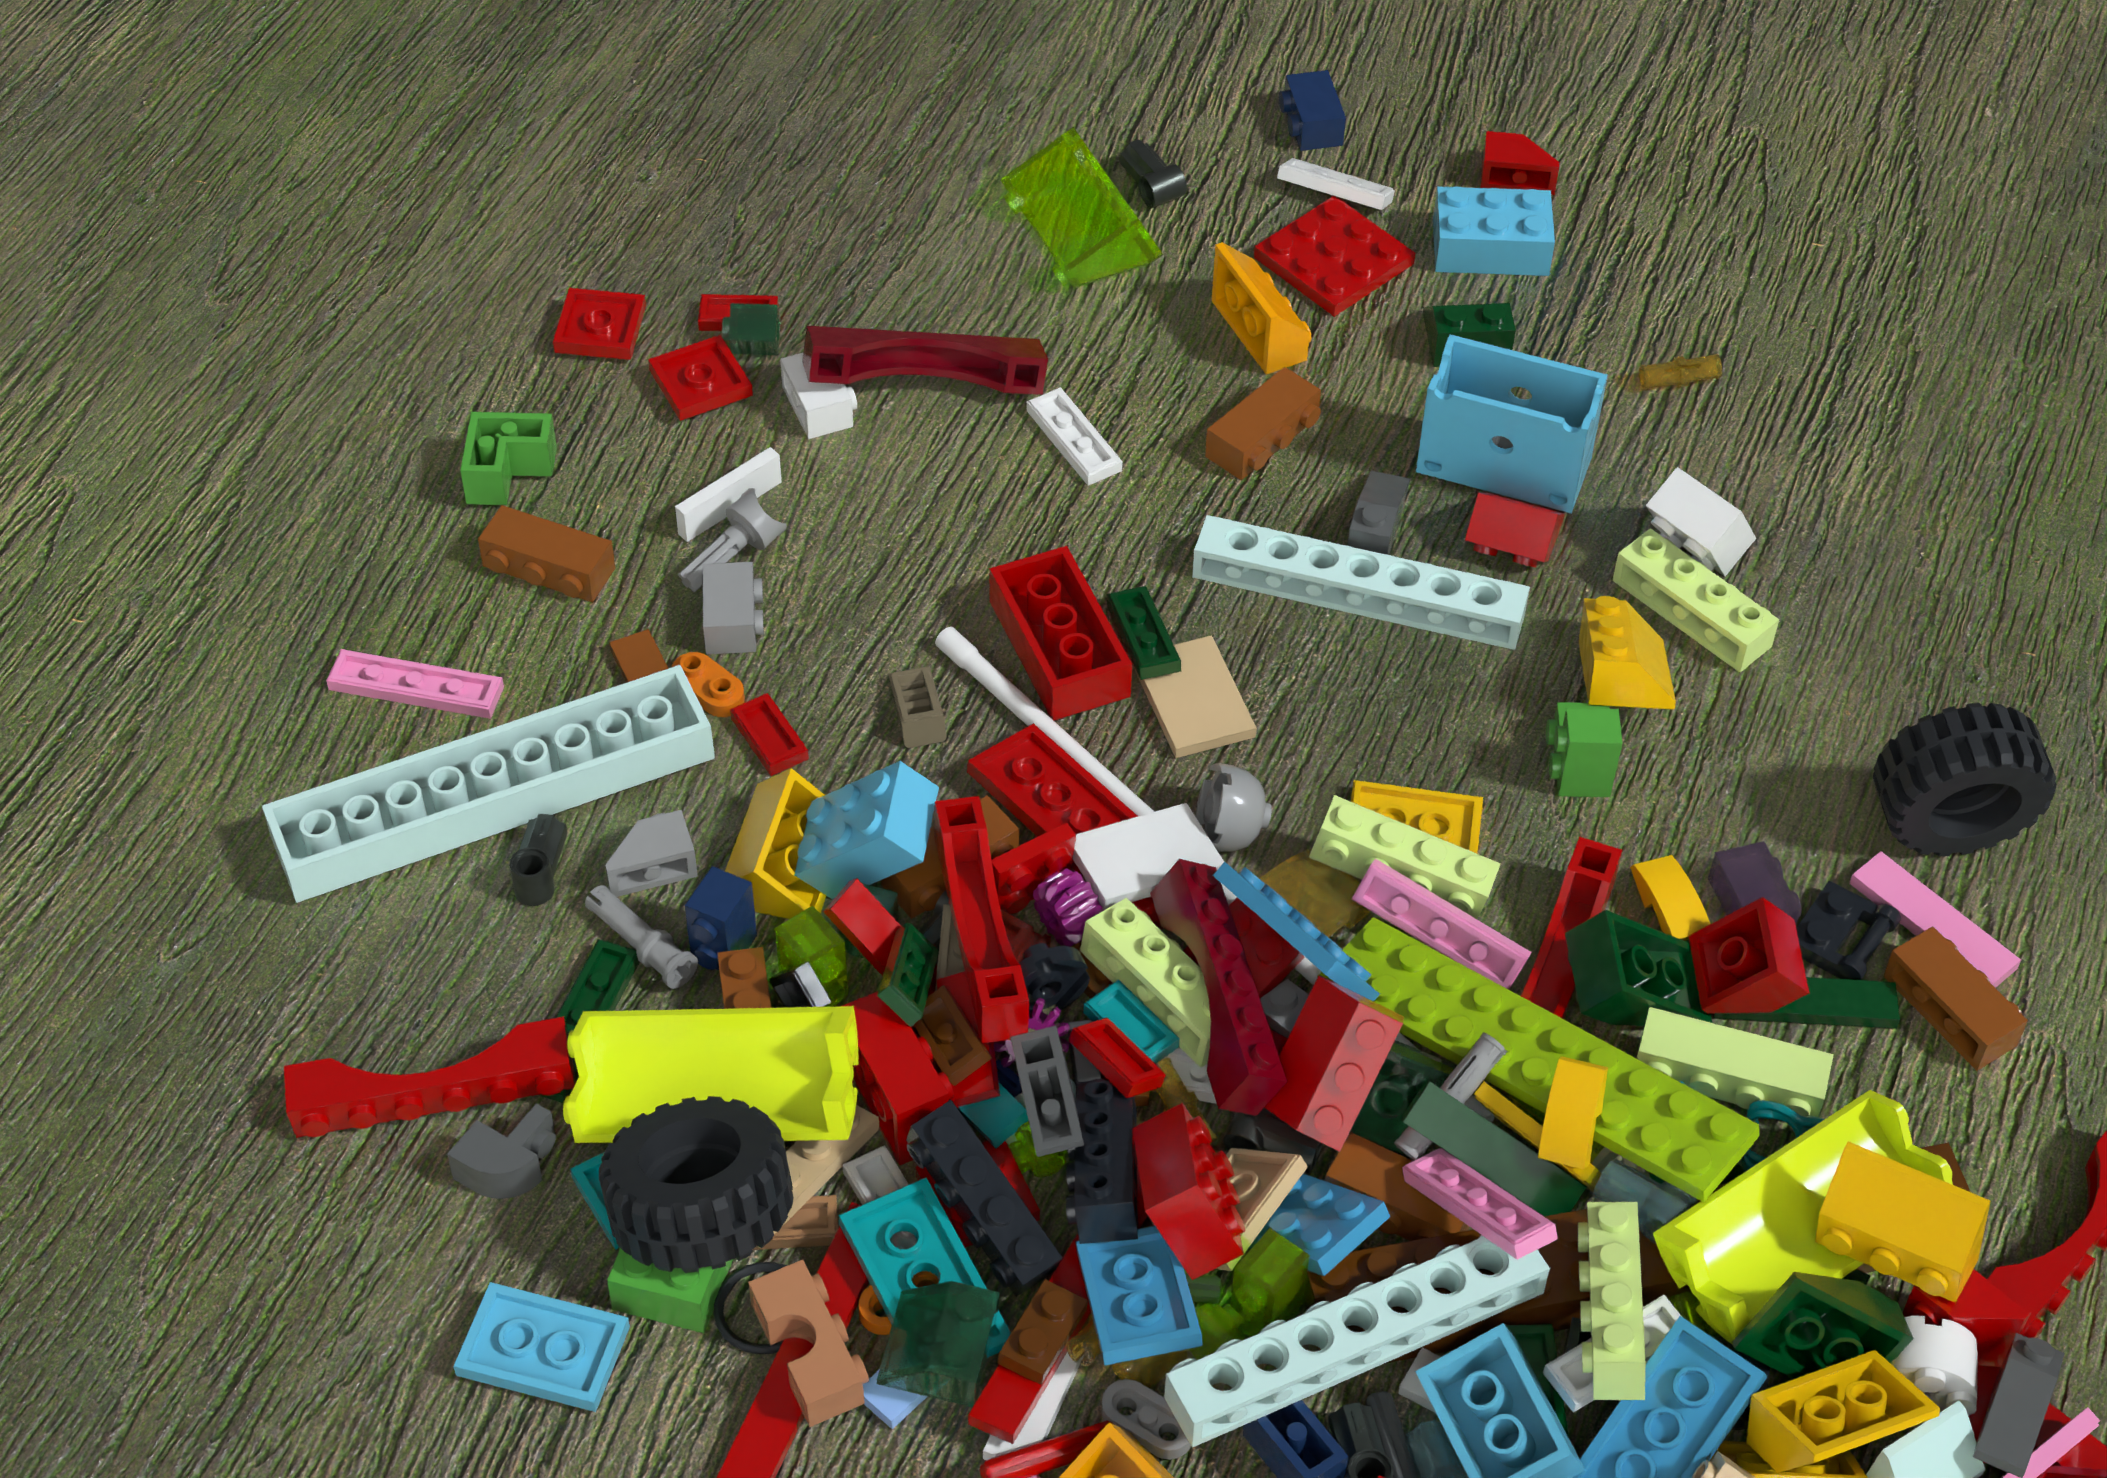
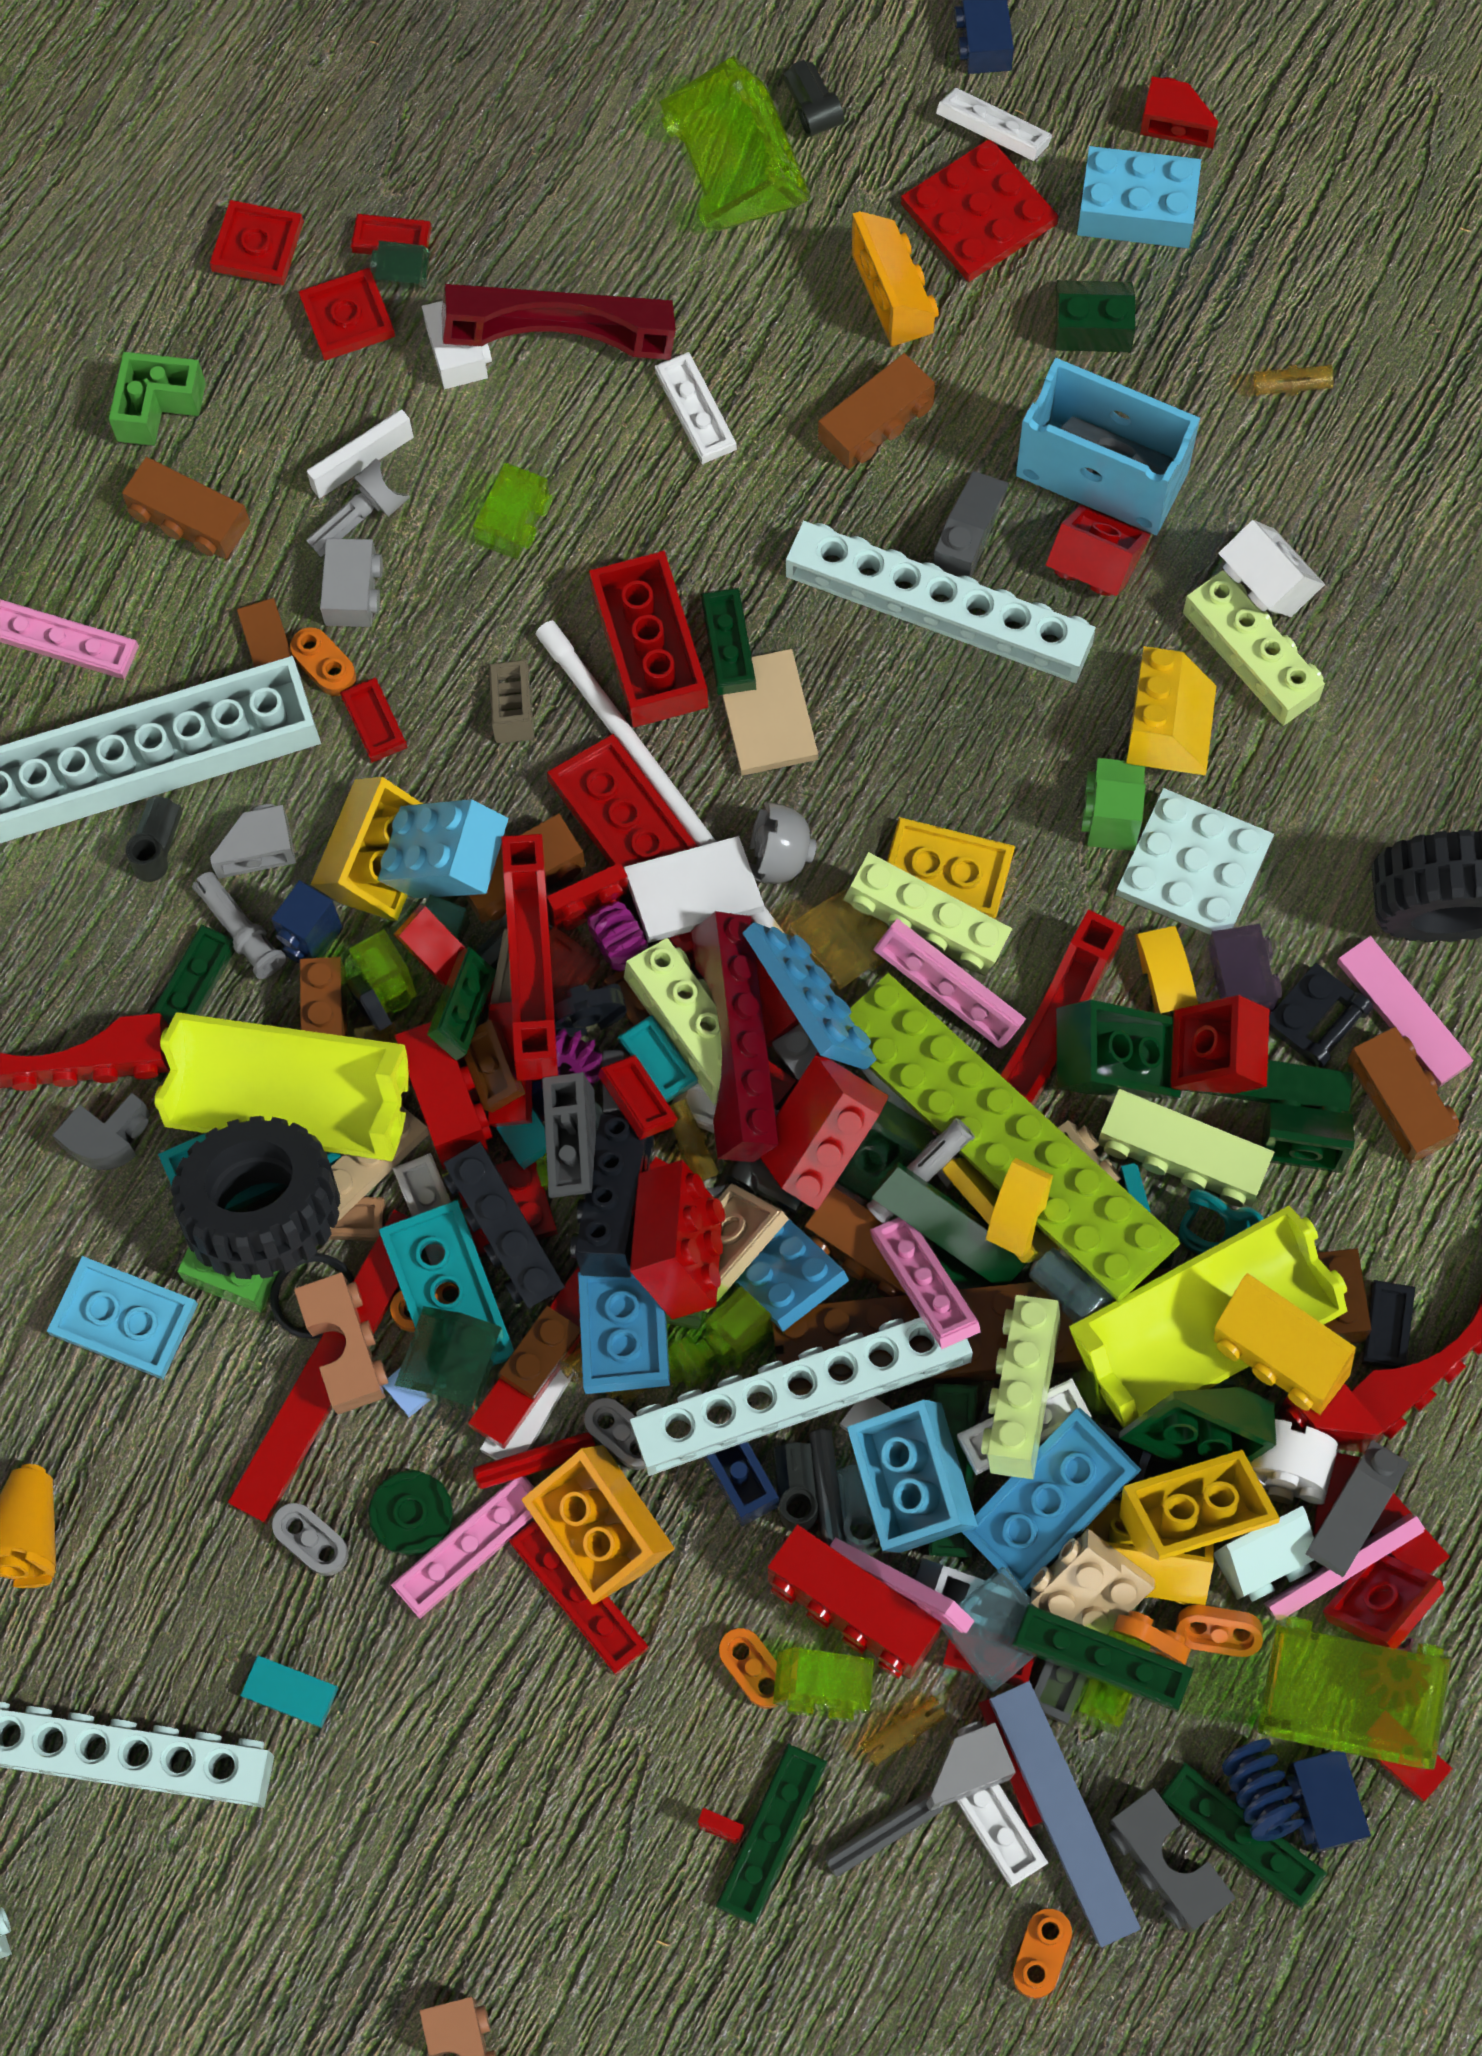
camera: 10 degrees right, 20 degrees up
none -> clear neon green brick [473,462,552,560]
none -> light aqua plate [1116,788,1274,942]
none -> dark green slope [1261,1099,1355,1173]
none -> black tile [1362,1280,1416,1369]

